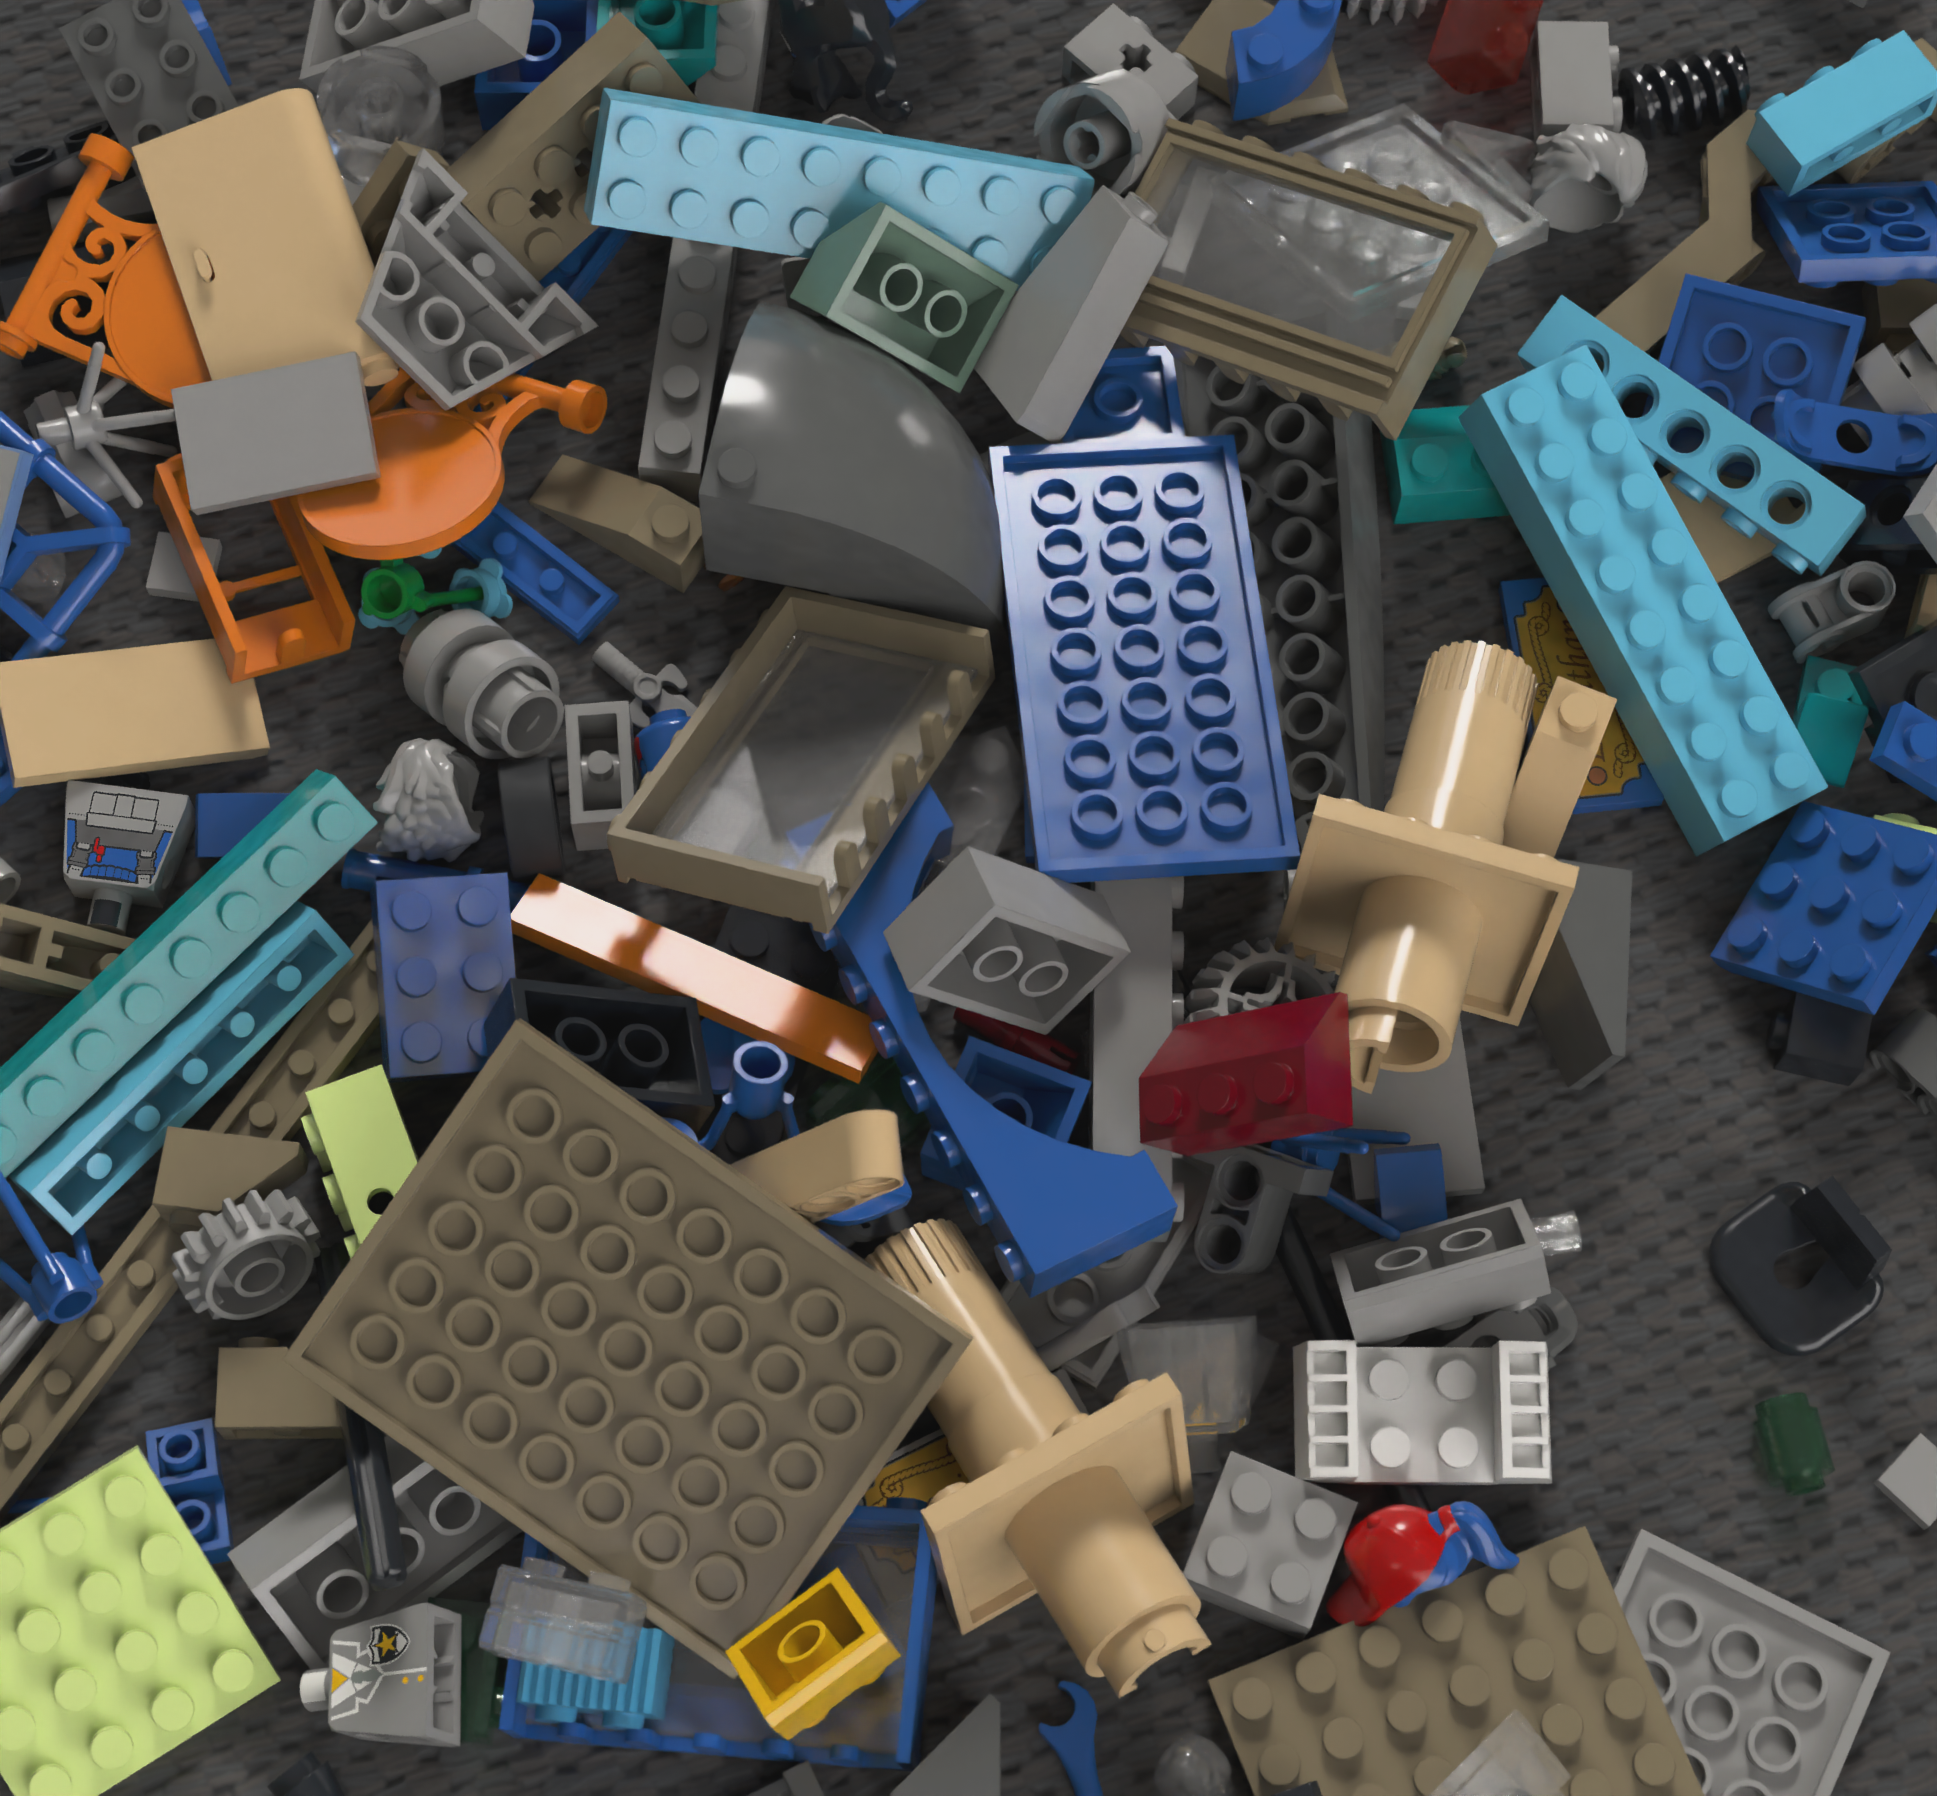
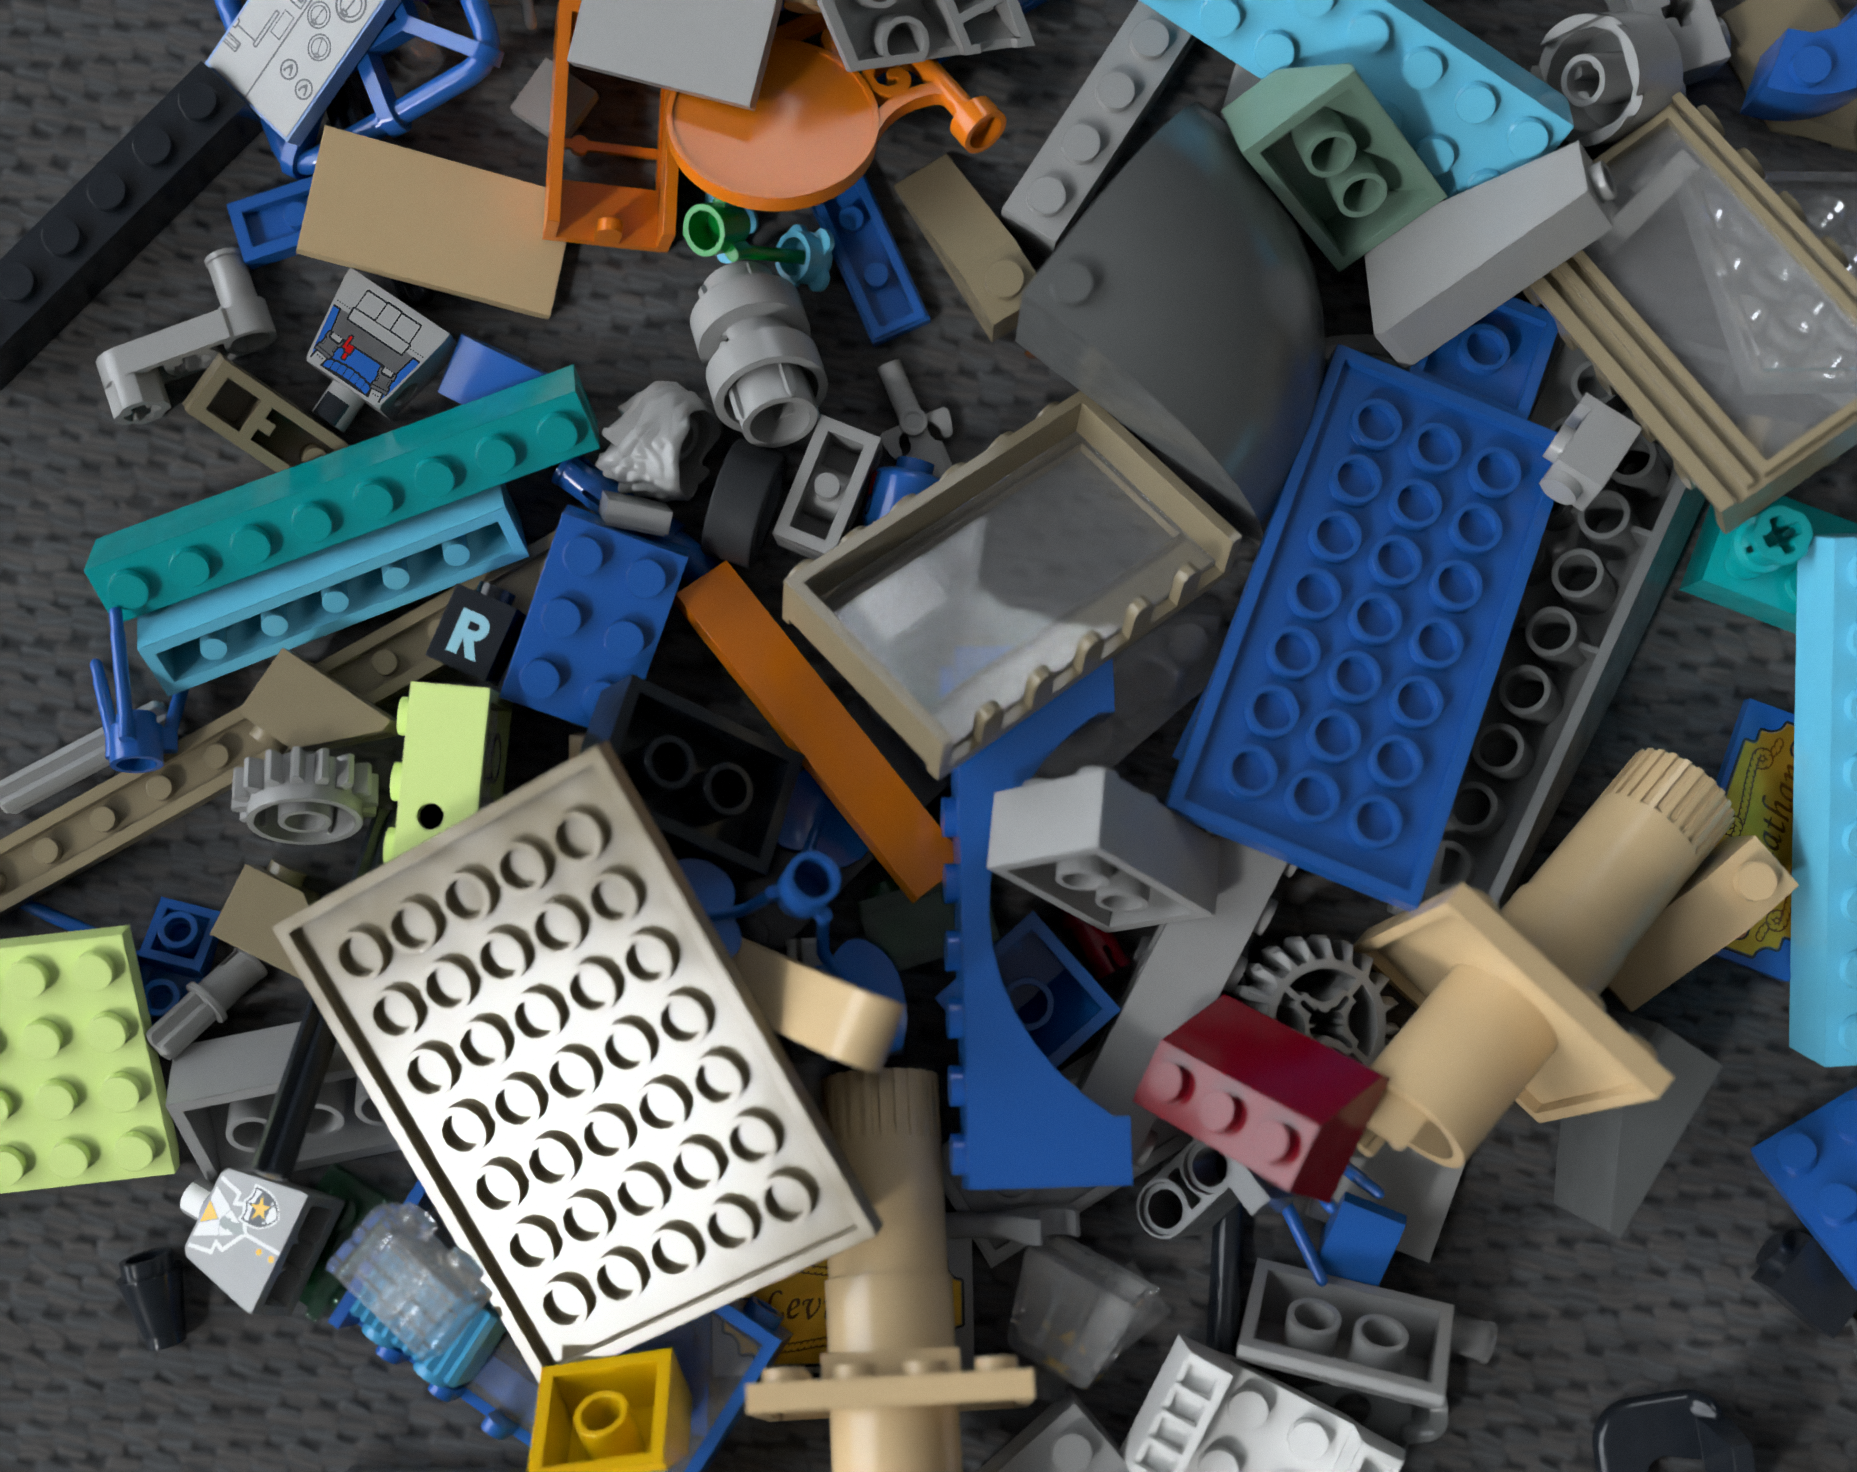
camera: 30 degrees right, 15 degrees up
none -> light grey axle [146,947,268,1060]
none -> black brick [425,580,527,687]
none -> light grey tile [598,490,673,537]
none -> light grey brick [1539,392,1642,512]
none -> teal bush [1730,505,1813,574]

